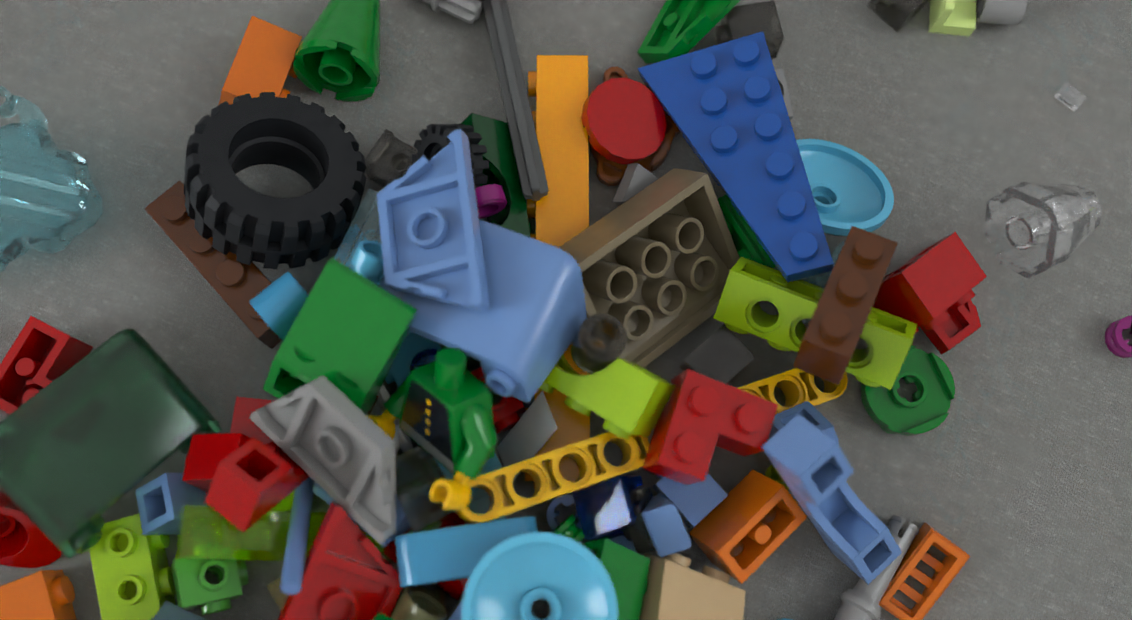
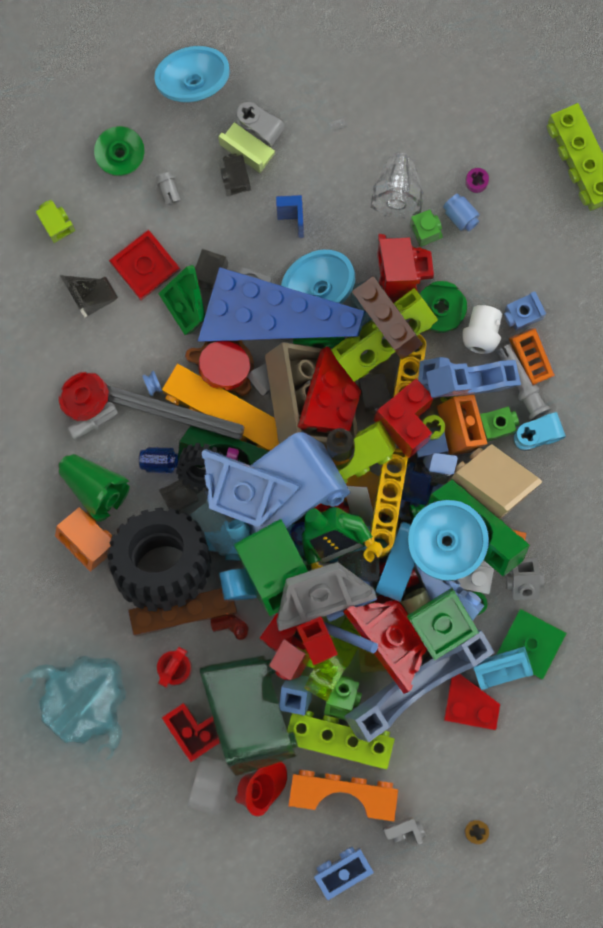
camera: 55 degrees left, 5 degrees up
none -> clear blue brick [139,447,179,473]
none -> medium blue bush [142,371,163,397]
none -> red piece [157,647,193,689]
none -> clear red arm [210,615,249,640]
none -> blue panel [276,195,304,238]
none -> red wing [298,346,361,435]
none -> bright green brick [410,209,443,247]
none -> lime bush [423,415,445,440]
none -> medium blue brick [443,193,480,232]
none -> white piece [462,305,502,354]
none -> bright green brick [480,406,519,442]
none -> medium blue brick [504,291,546,332]

